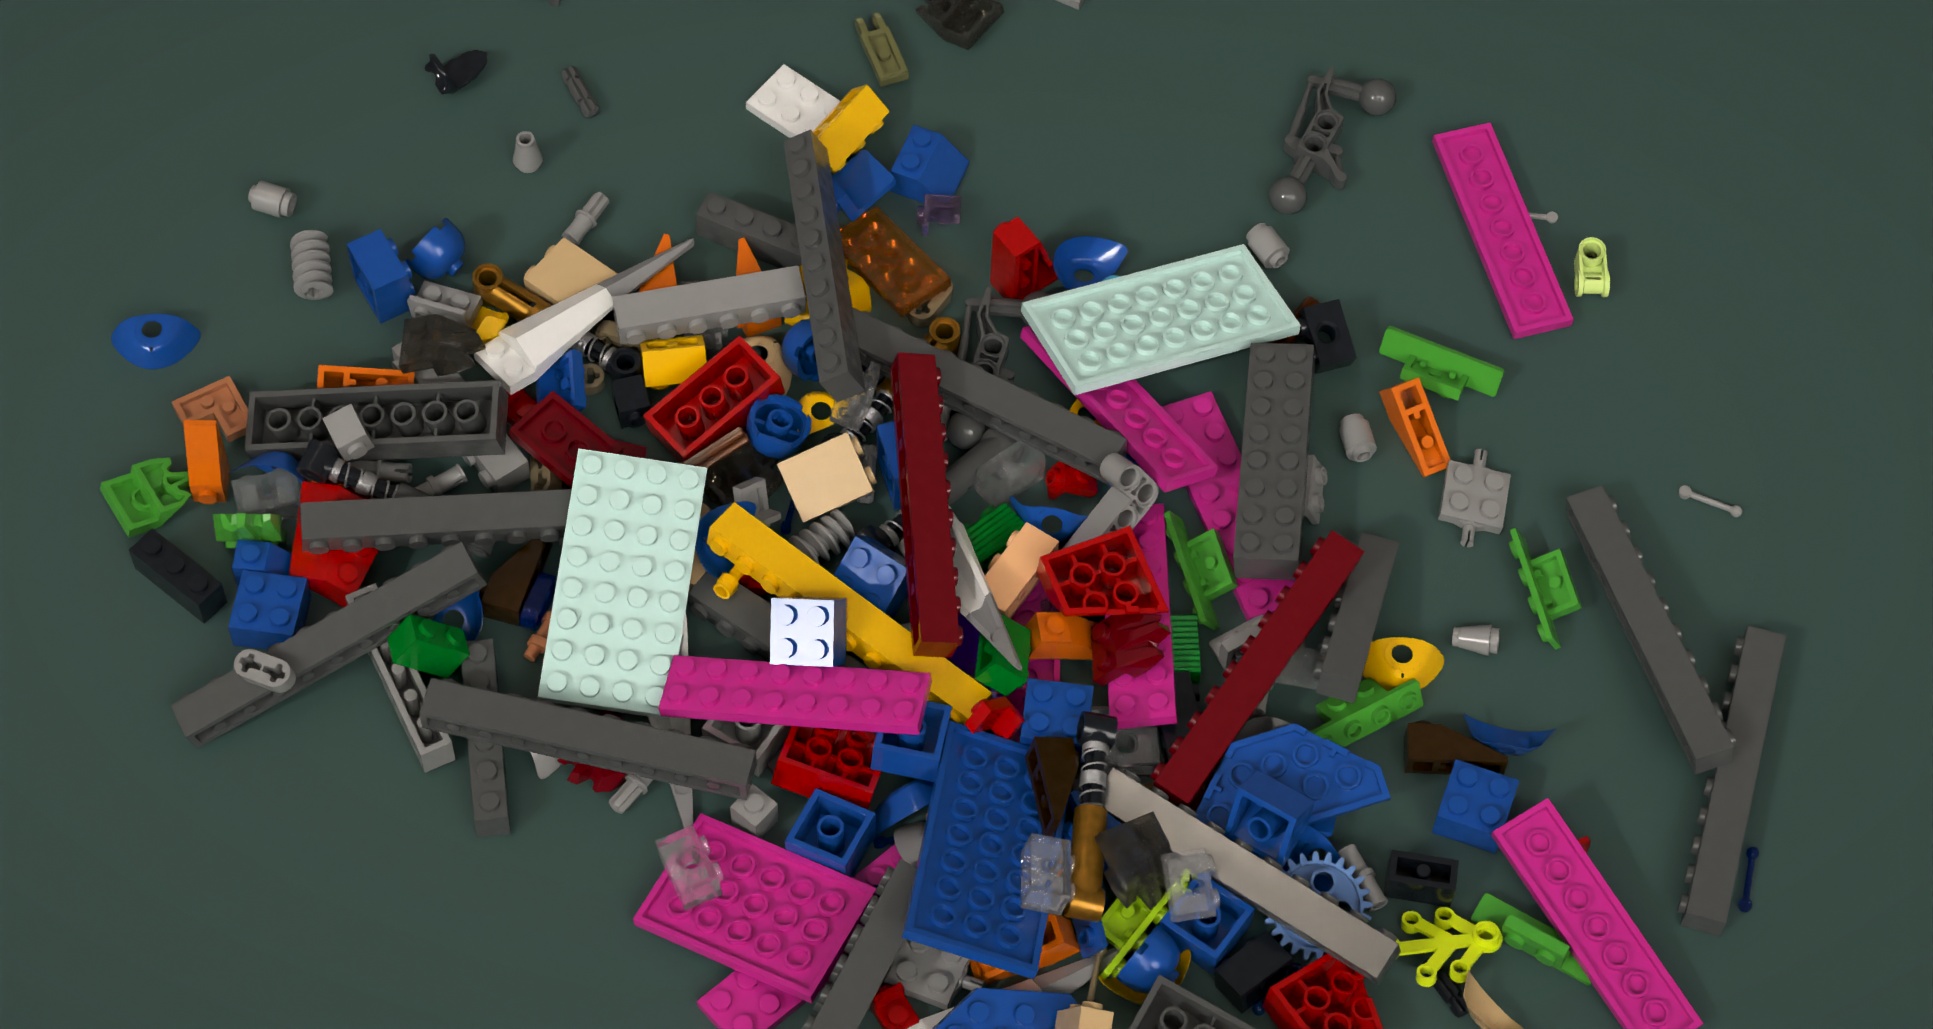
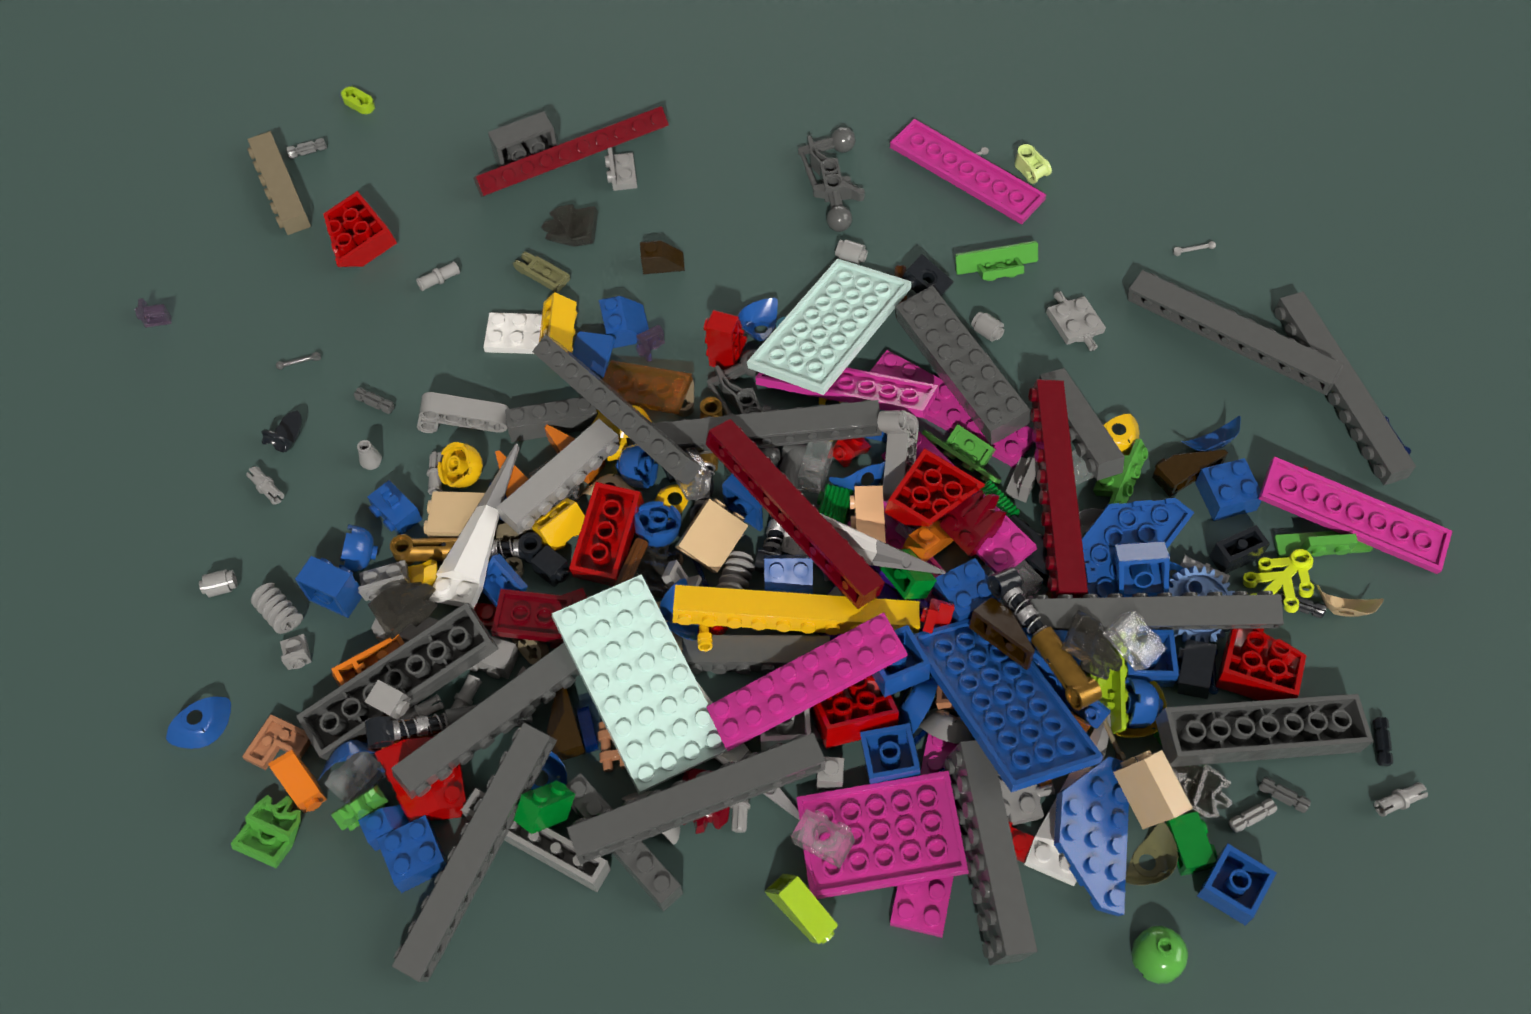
camera: 30 degrees left, 0 degrees up
black brick [129,528,227,624] -> none
light grey beam [234,649,296,693] -> none
brick [770,596,847,667] -> none
clear brick [1021,833,1075,916] -> none
orange slope [1379,377,1451,477] -> none
light grey cone [1452,624,1500,656] -> none
bright green bracket [1509,527,1582,650] -> none
none -> light grey pin [246,466,284,504]
none -> light grey bracket [280,634,312,670]
none -> blue brick [367,480,422,535]
none -> light grey beam [417,392,509,433]
none -> yellow cylinder [437,442,483,488]
none -> dark brown slope [640,240,685,275]
none -> lime slope [764,874,838,944]

